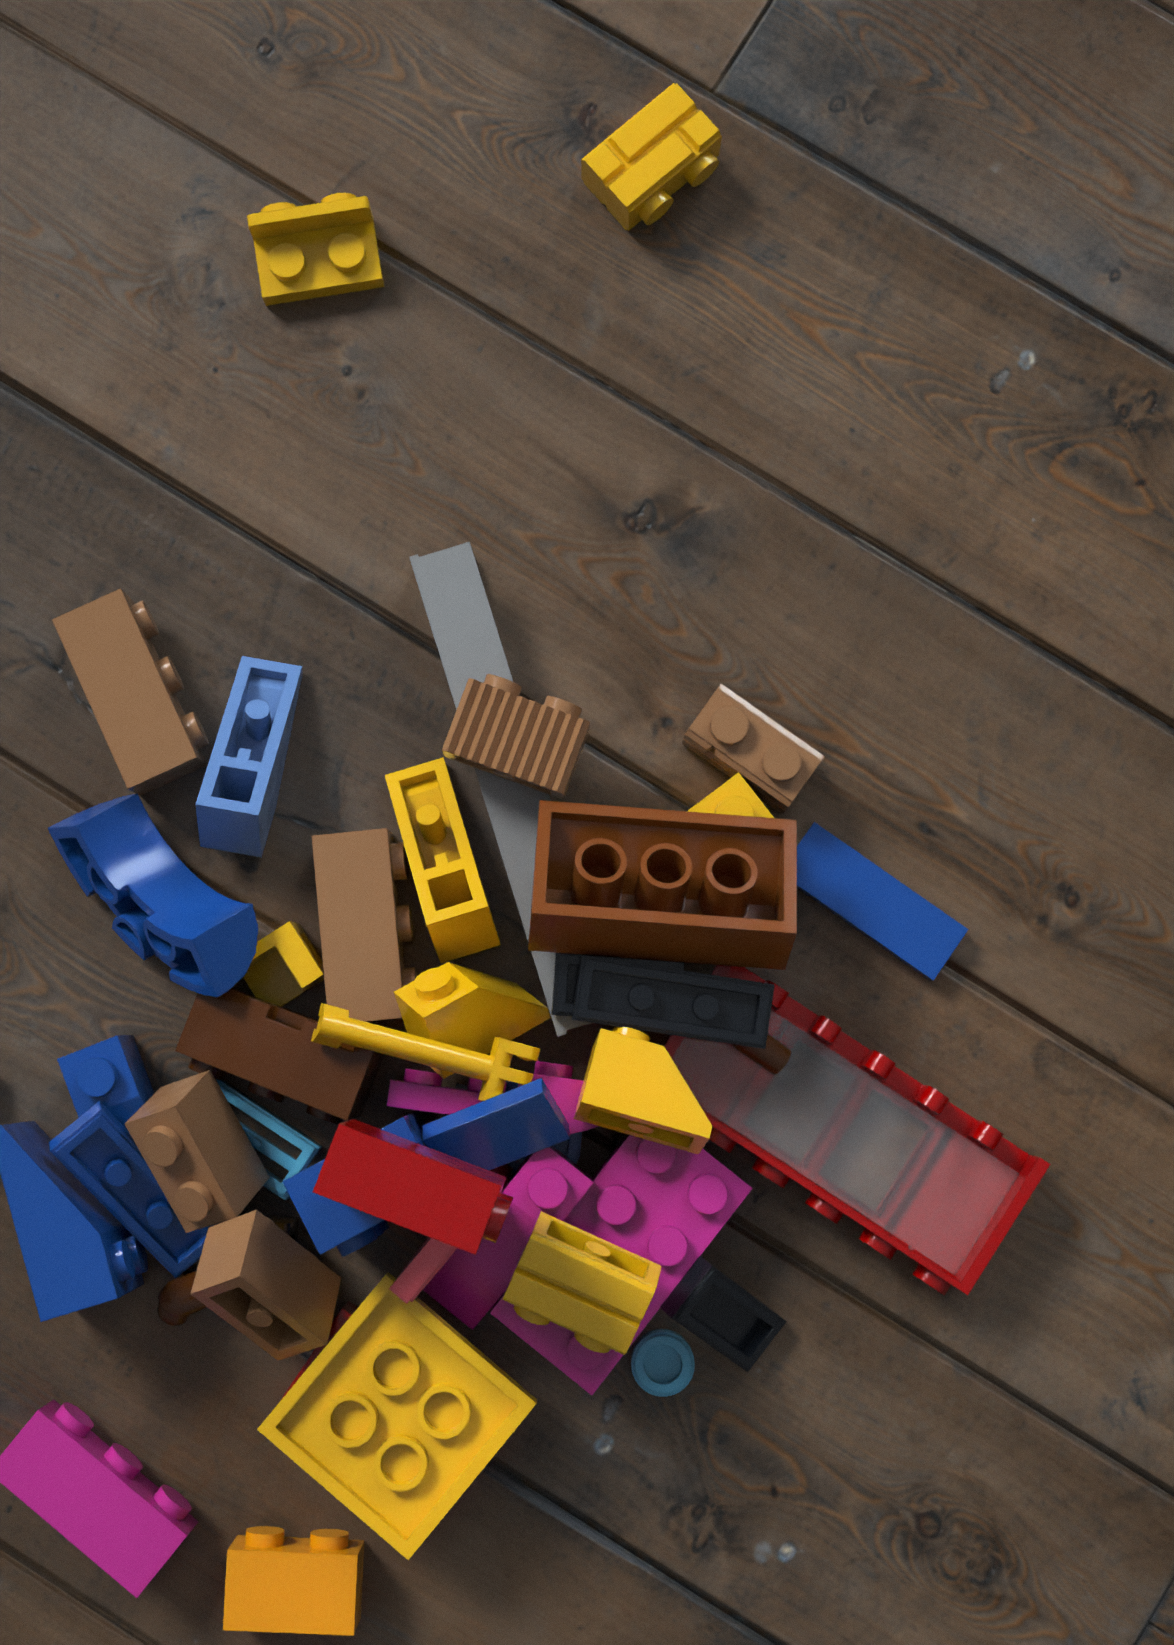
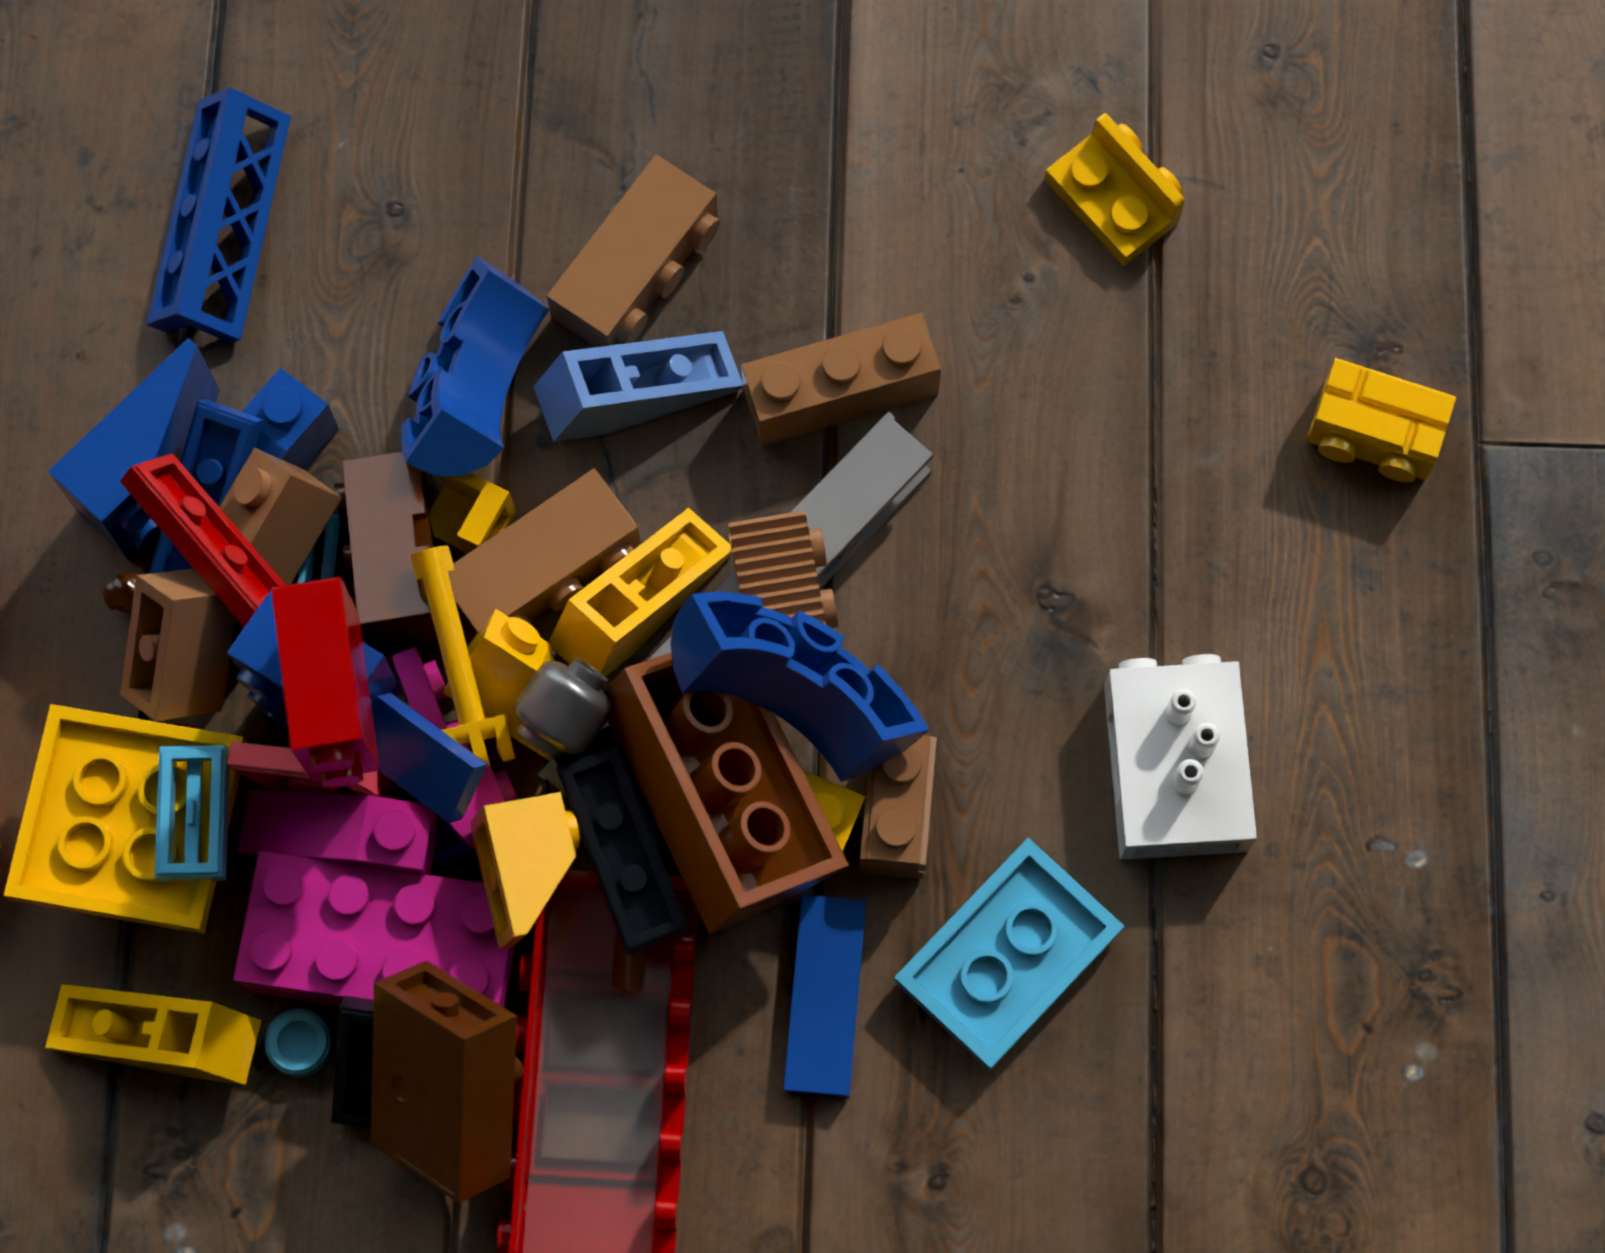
camera: 60 degrees right, 10 degrees down
yellow brick [502,1211,662,1355] -> none
none -> yellow slope [45,984,262,1085]
none -> red tile [120,453,286,627]
none -> medium azure tile [155,745,230,882]
none -> reddish brown piece [371,960,524,1203]
none -> flat silver head [514,657,613,760]
none -> blue brick [670,592,930,782]
none -> medium nougat brick [741,312,941,446]
none -> medium azure plate [893,837,1125,1072]
none -> white piece [1104,654,1257,860]

